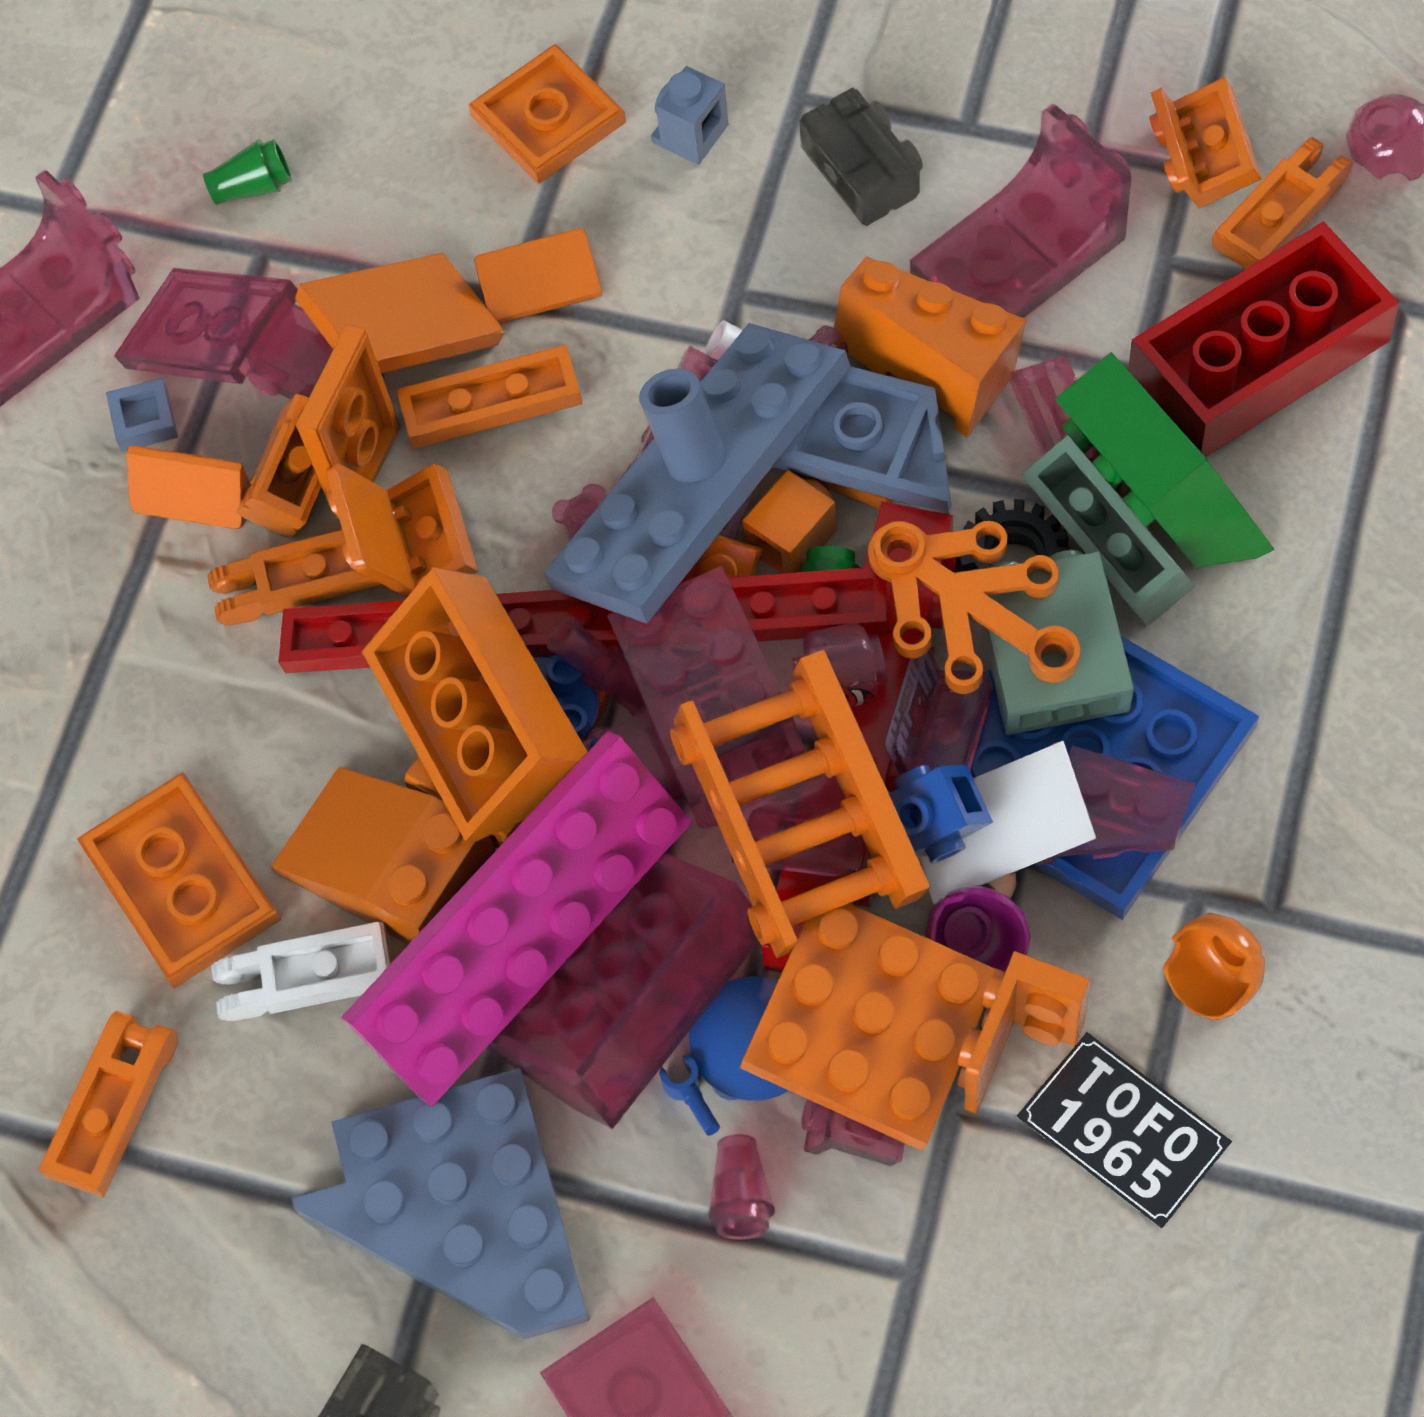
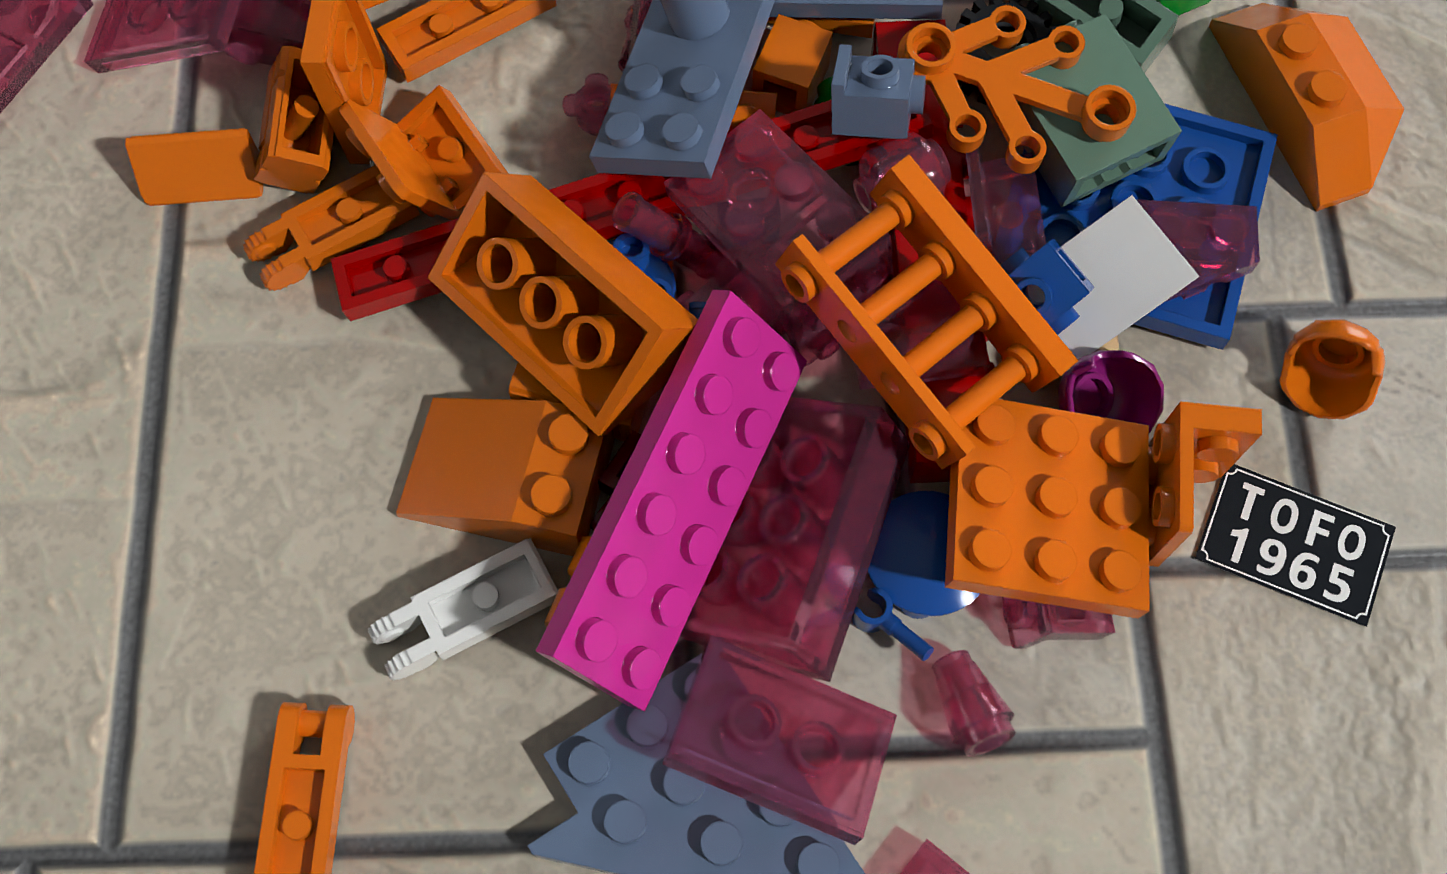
camera: 25 degrees left, 5 degrees up
orange tile [76,772,281,989] -> none
sand blue plate [106,377,178,452] -> none
none -> clear pink tile [662,636,897,845]
none -> sand blue brick [831,44,926,140]
none -> orange wedge [1209,3,1405,211]

